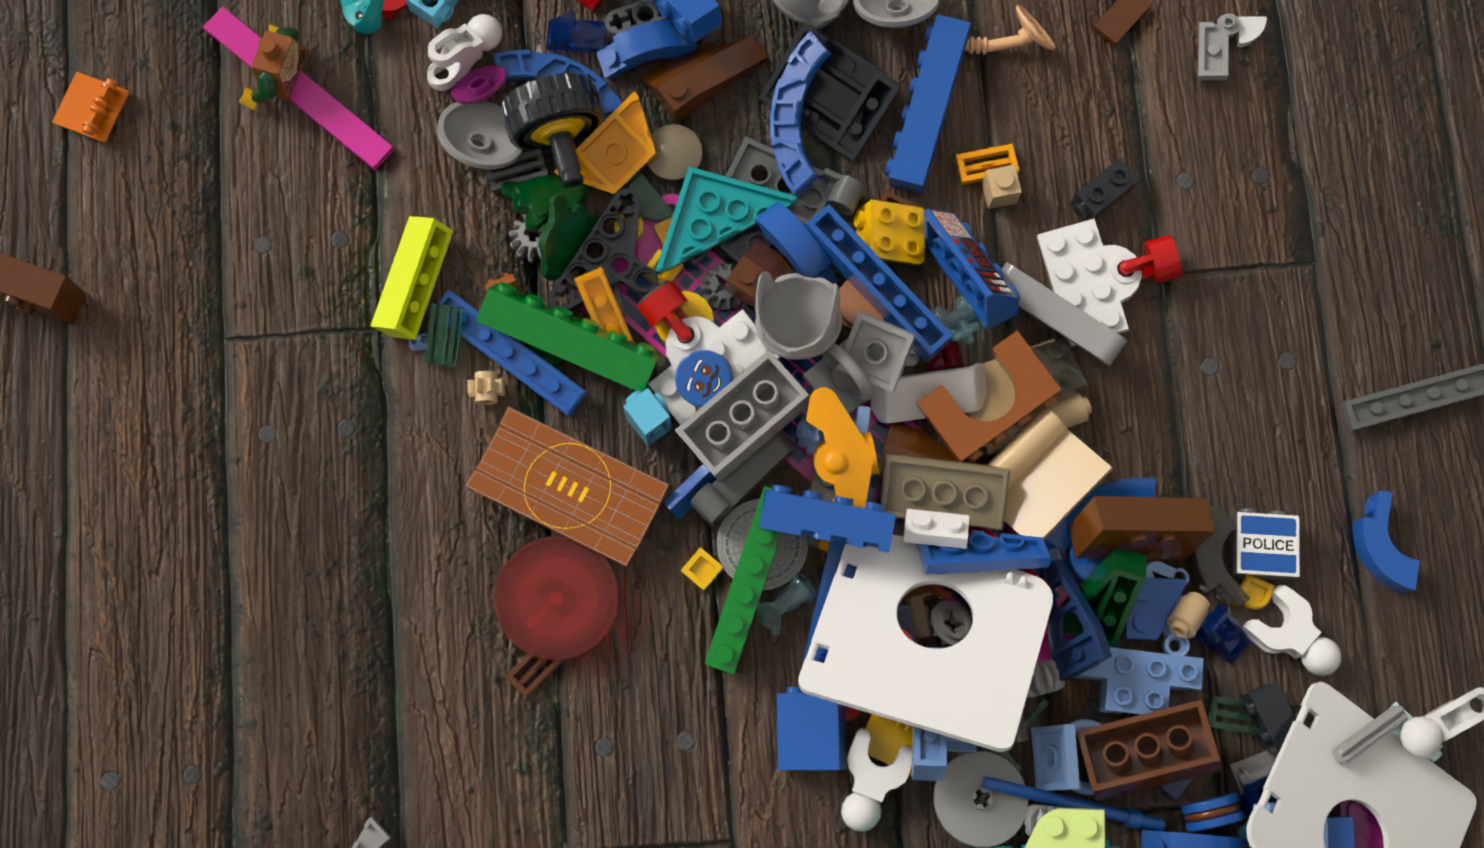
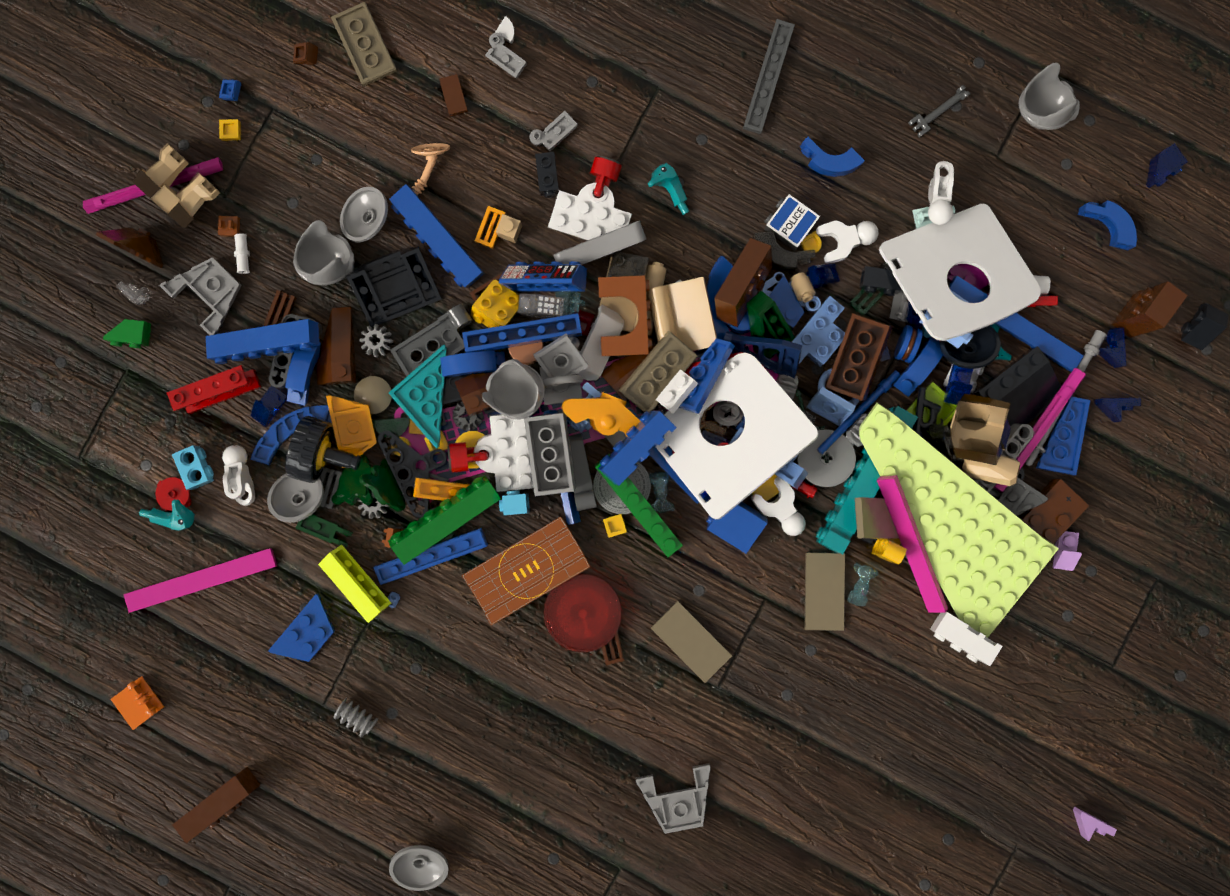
camera: 50 degrees left, 10 degrees up
torso [238,25,308,110] -> none
clear green tile [424,303,463,367] -> none
magenta dish [451,65,506,103] -> none
tan gear [467,371,505,405] -> none
blue head [675,350,734,407] -> none
tile [770,31,831,196] -> none
light grey axle [1333,705,1408,764] -> none
none -> blue wing [268,593,335,662]
none -> dark green hinge [296,514,353,547]
none -> light grey piece [334,697,379,737]
none -> light grey gear [360,324,393,357]
none -> light grey dish [389,845,449,891]
none -> clear slope [518,294,564,317]
none -> light grey hinge [529,111,578,151]
none -> teal animal [648,163,689,215]
none -> dark tan tile [651,601,732,683]
none -> red pin [792,481,818,498]

